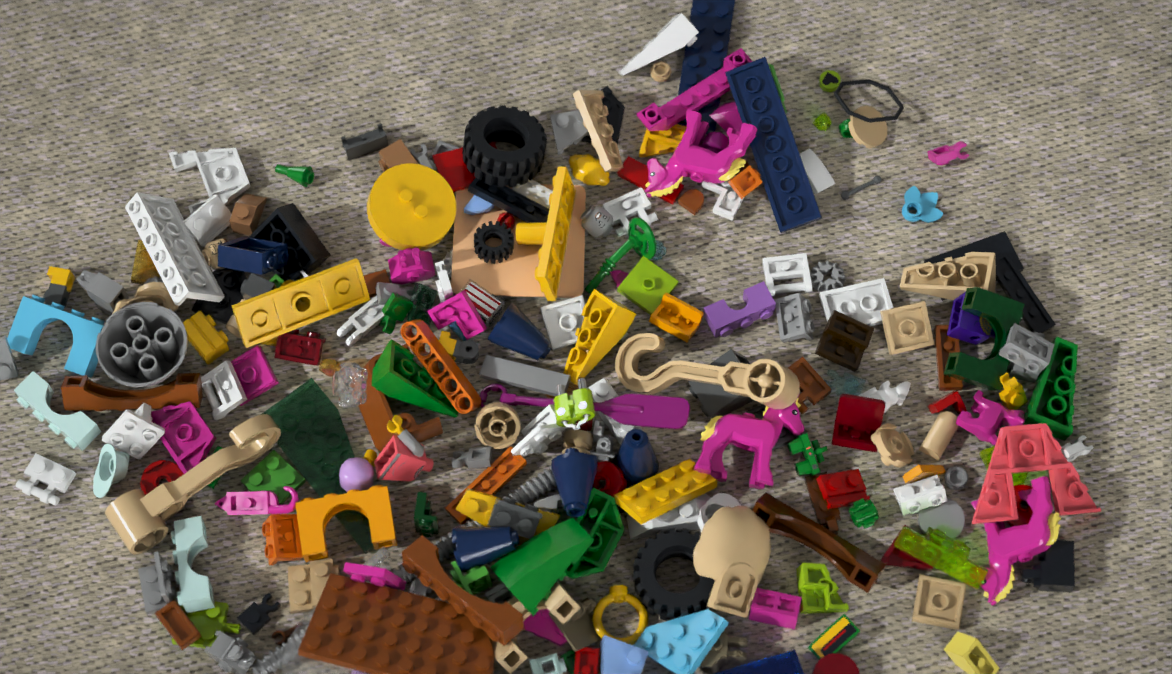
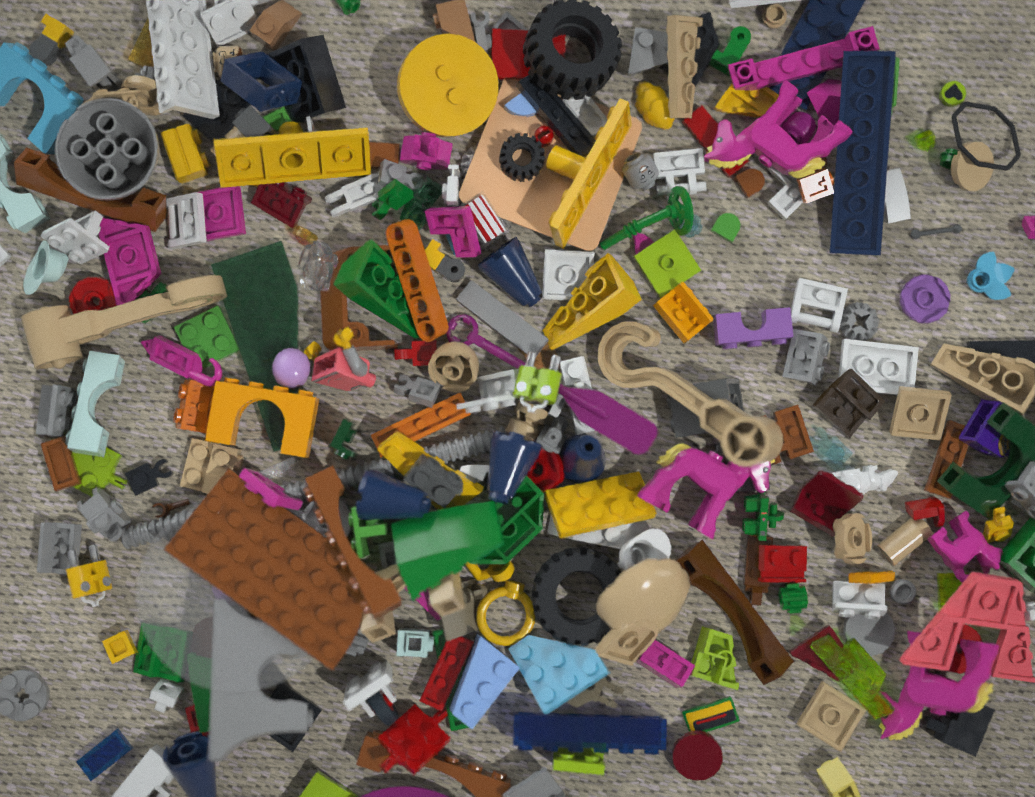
camera: 15 degrees right, 20 degrees up
none -> red plate [394,340,437,366]
none -> yellow plate [465,561,515,582]
none -> green leg [709,26,751,77]
none -> bright green tile [711,213,740,243]
none -> medium lavender tile [900,274,951,324]

